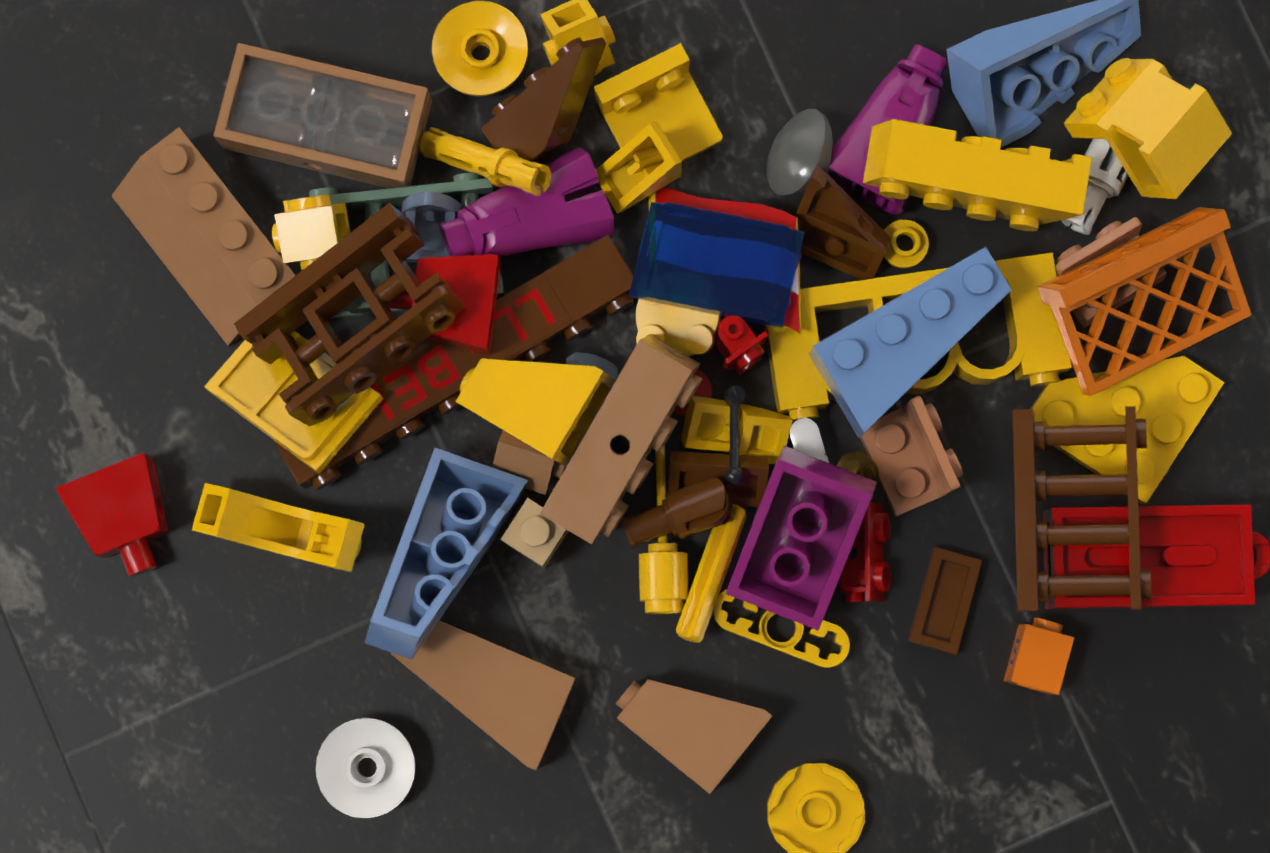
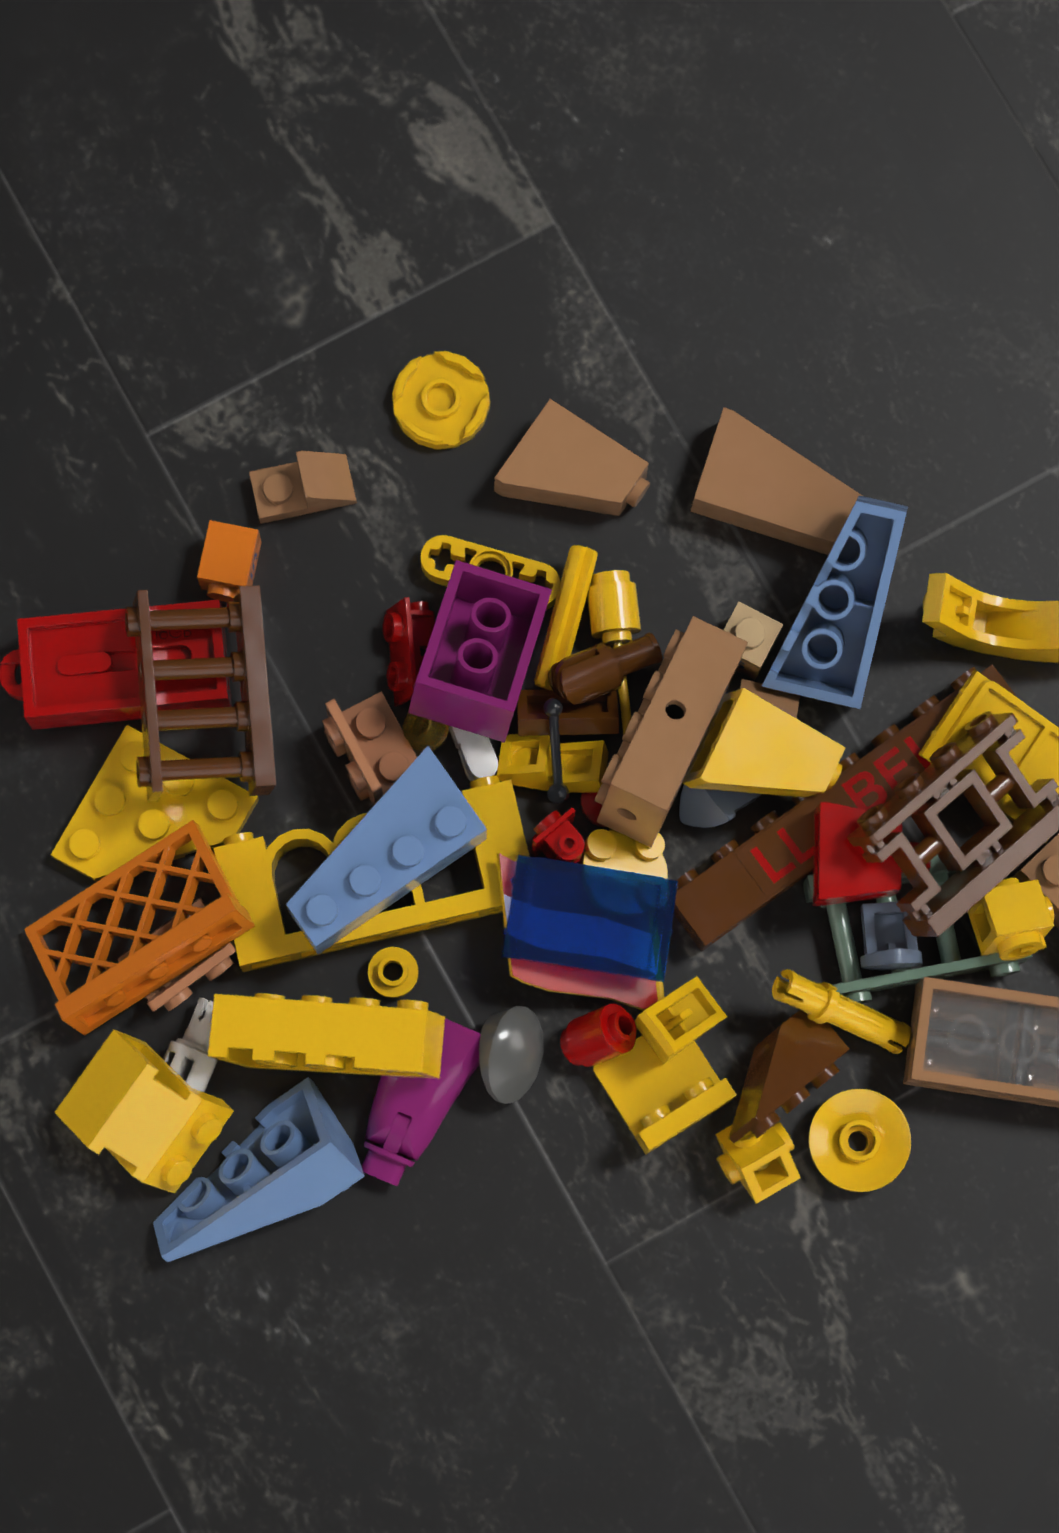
camera: 170 degrees right, 5 degrees down
white dish [316,718,415,818] -> none
magenta piece [439,148,614,257] -> none
reddish brown wing [795,167,891,280] -> none
reddish brown tile [907,547,982,655] -> none
none -> medium nougat slope [249,451,357,524]
none -> red brick [560,1004,636,1067]

